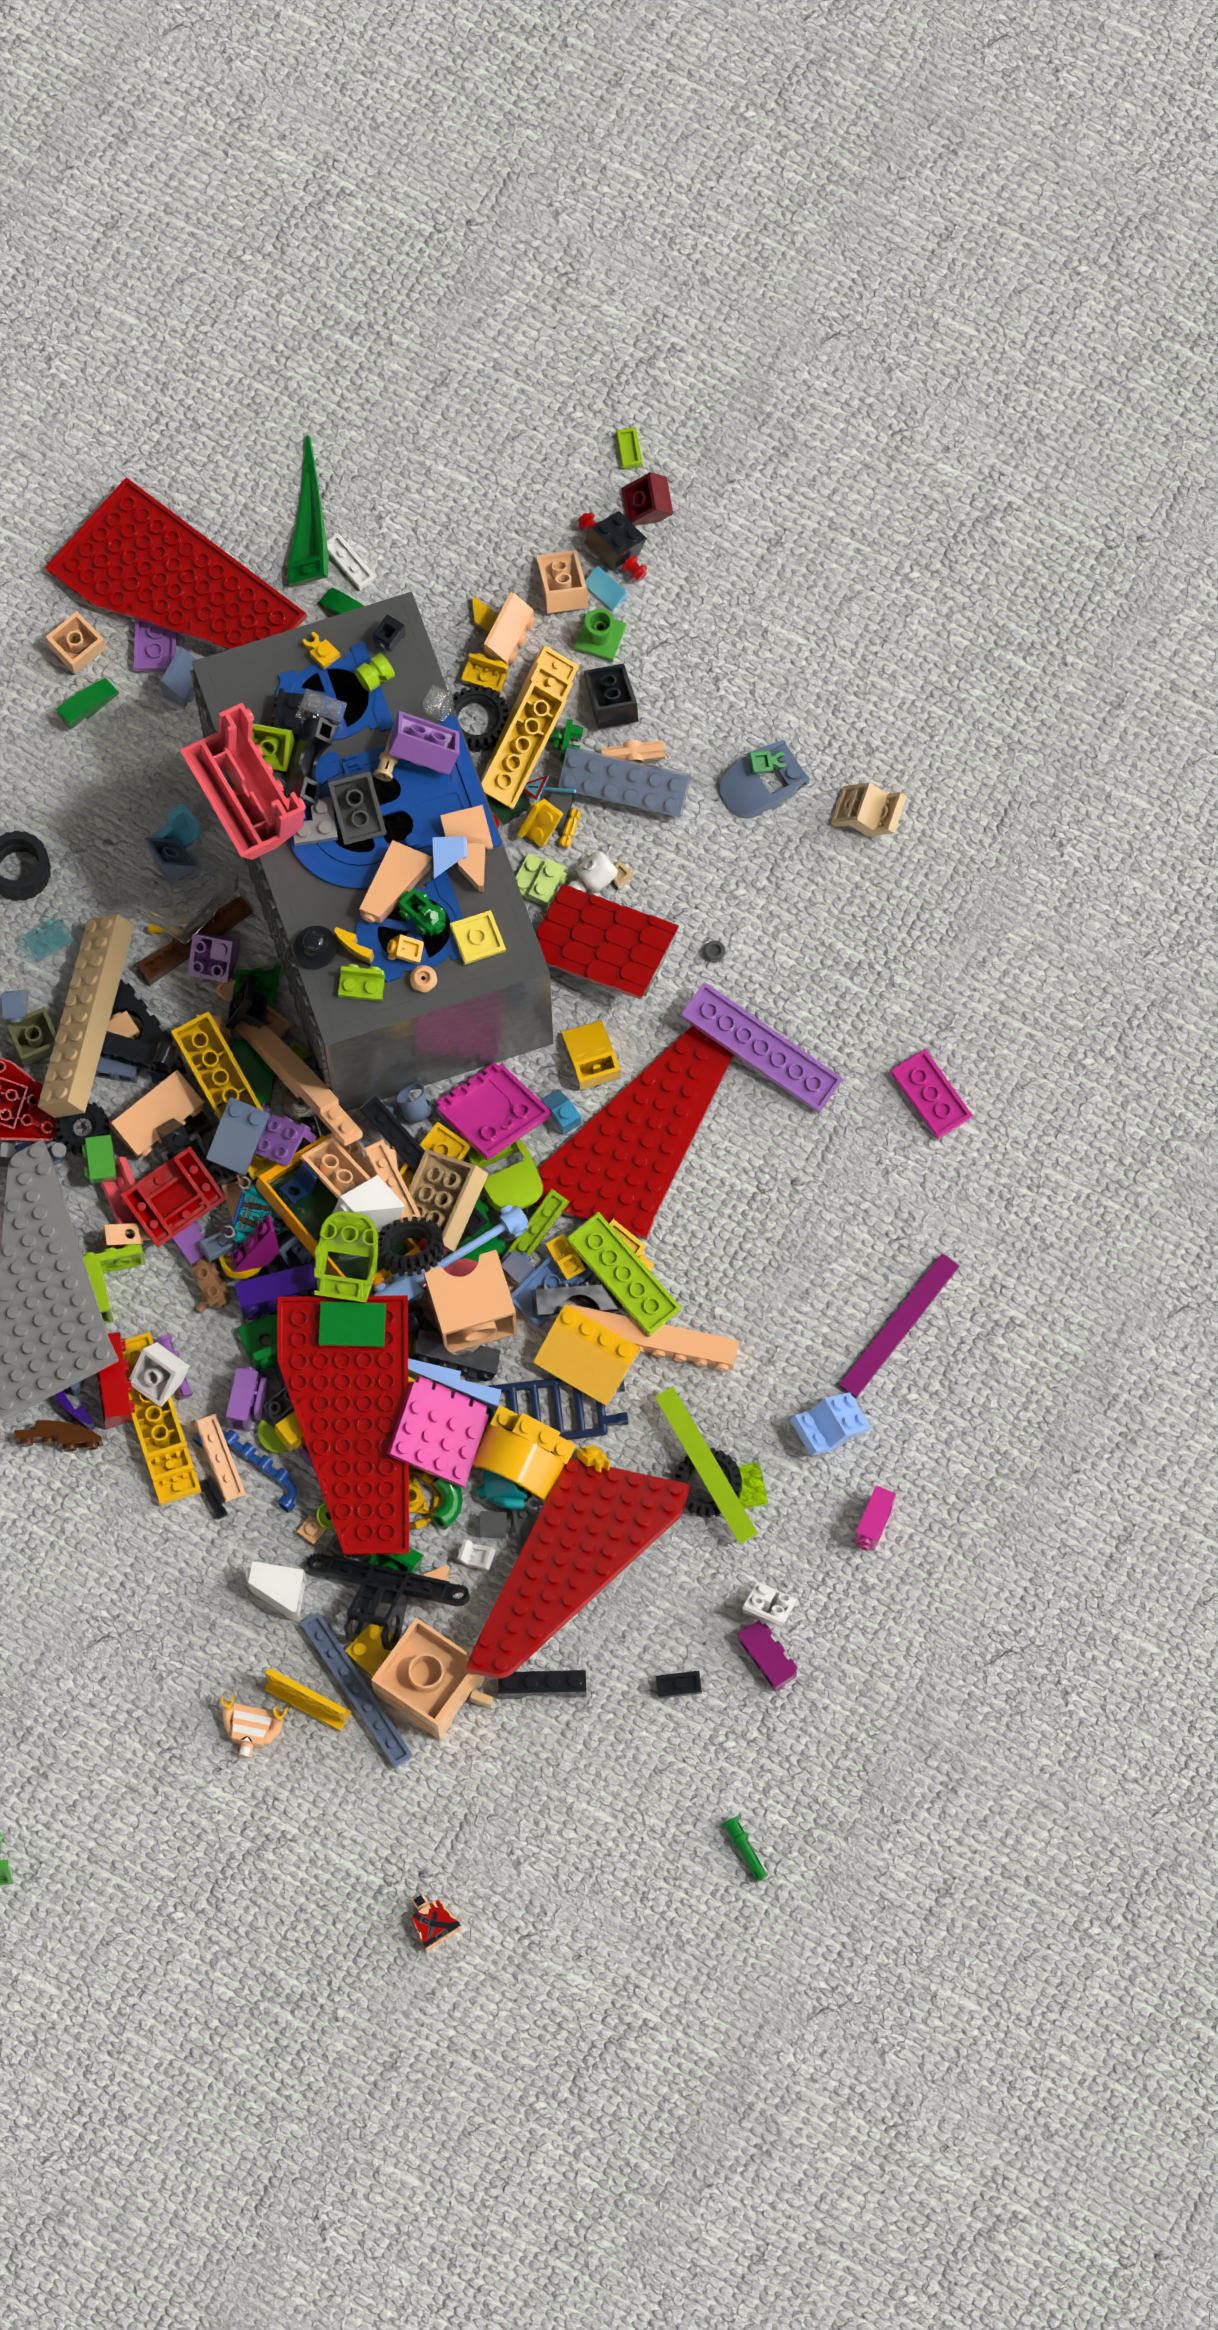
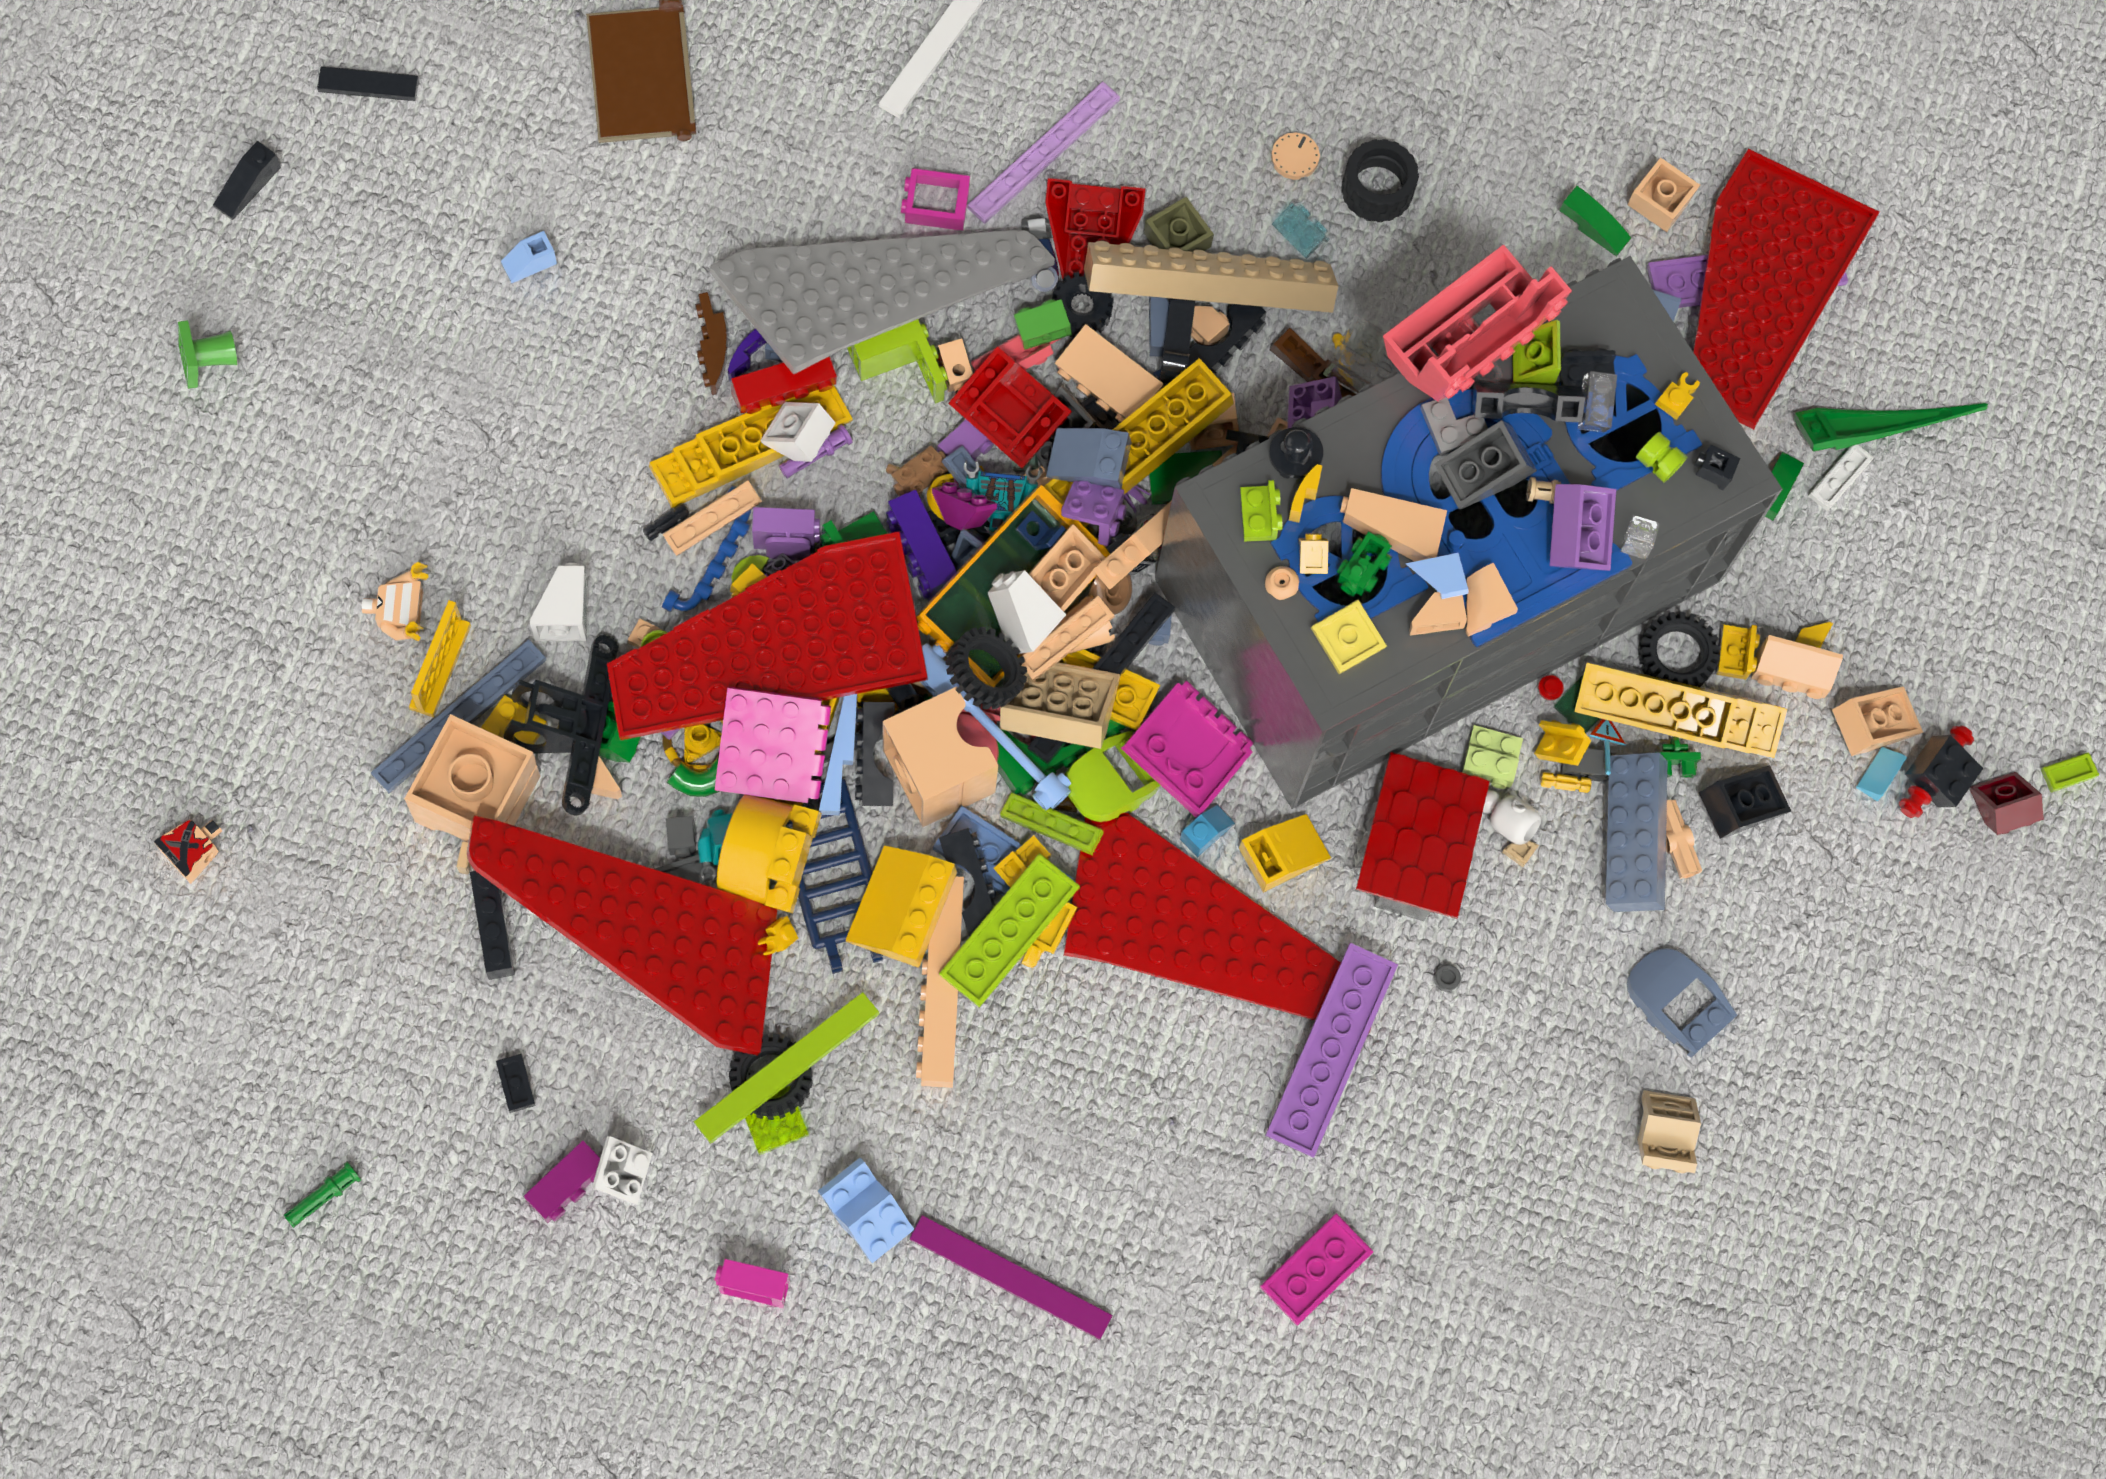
camera: 70 degrees right, 0 degrees up
sand blue slope [1,989,29,1022] -> none
black brick [156,1118,191,1153] -> none
lime slope [314,1211,378,1302] -> none
green tile [319,1302,386,1348] -> none
sand blue helmet [396,1082,432,1123] -> none
white bracket [458,1539,496,1571] -> none
sand blue brick [501,1250,536,1284] -> none
bright green plant [574,608,627,662] -> none
plate [748,751,787,775] -> none

